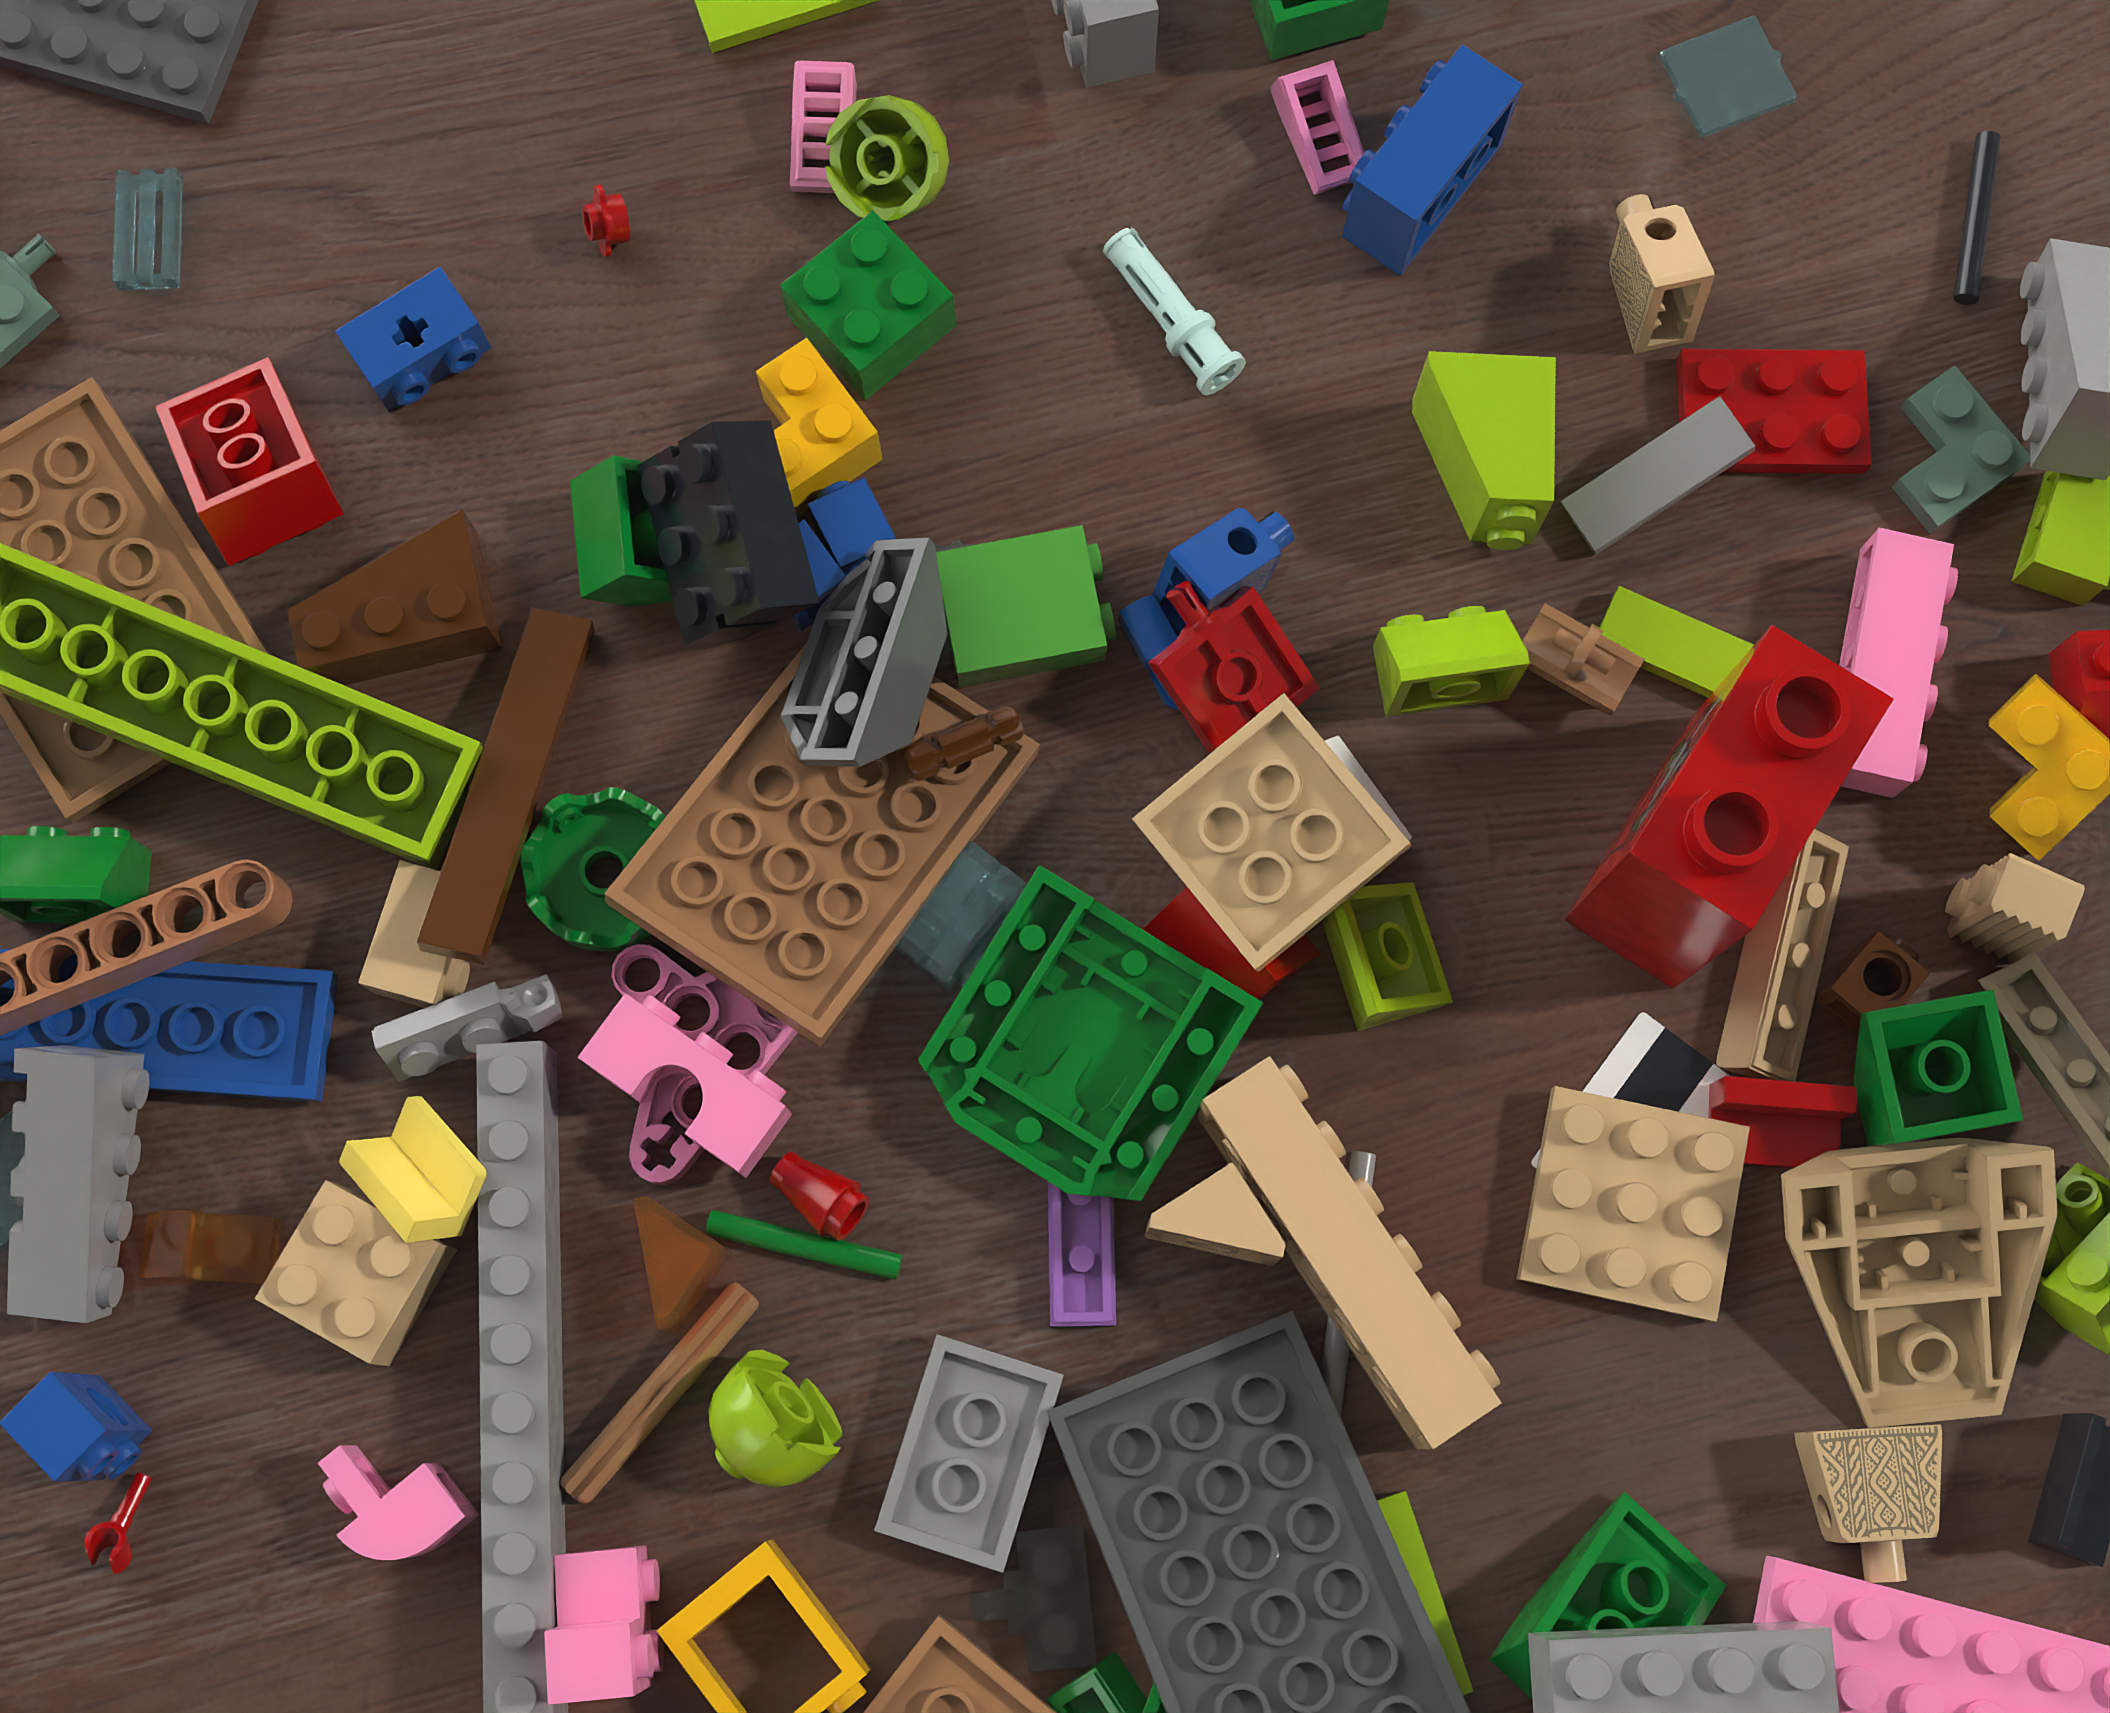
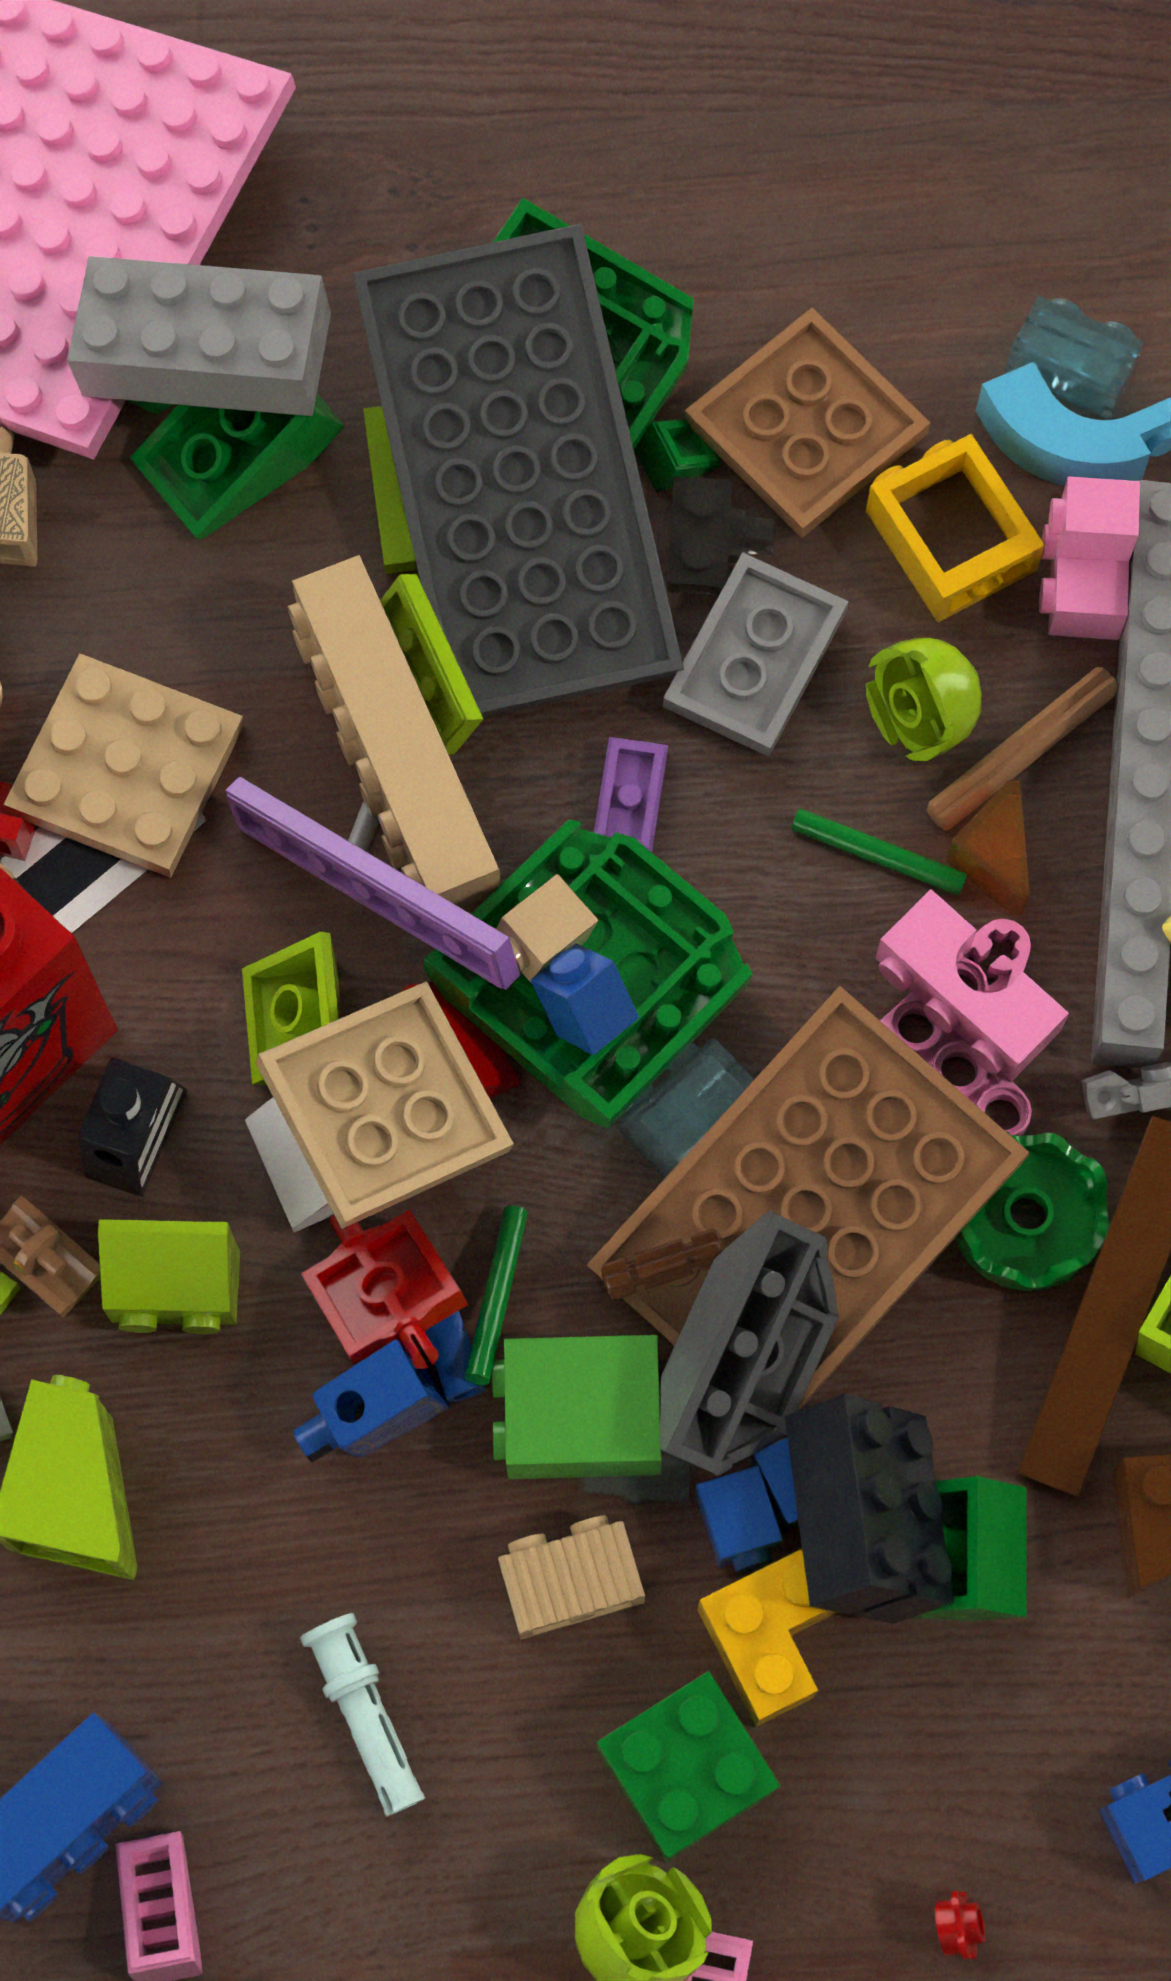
camera: 170 degrees left, 5 degrees down
red cone [769,1151,870,1241] -> none
tan slope [1145,1162,1286,1266] -> none
none -> black torso [78,1057,187,1197]
none -> medium lavender tile [225,776,520,990]
none -> lime tile [380,574,483,754]
none -> green bar [465,1205,528,1385]
none -> tan brick [496,874,598,984]
none -> tan brick [498,1515,645,1640]
none -> blue brick [530,943,639,1055]

